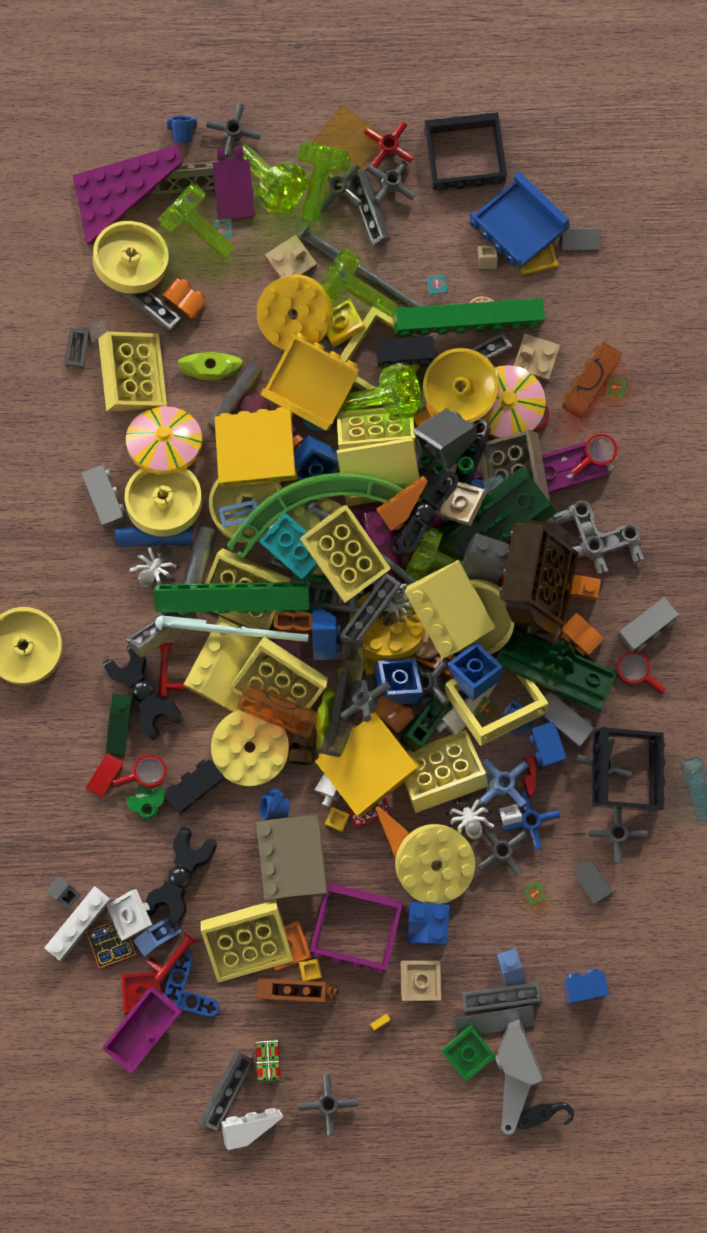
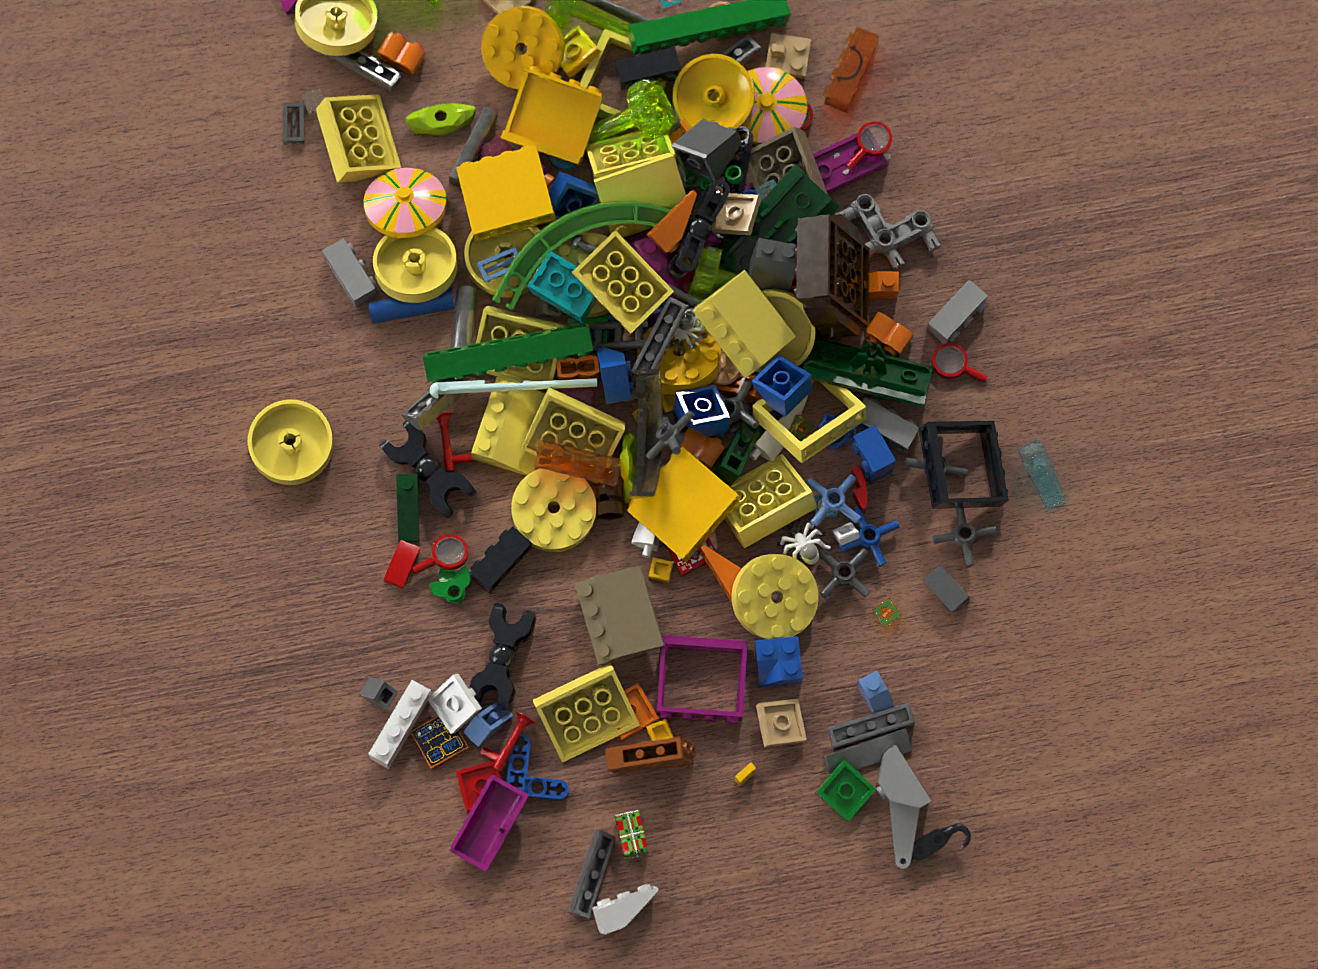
camera: 10 degrees left, 5 degrees down
animal [129,542,180,587] -> none
blue piece [259,789,290,820] -> none
dark grey bar [299,1074,359,1135] -> none
blue slope [563,969,609,1004] -> none
clear yellow tile [605,375,628,398] -> none

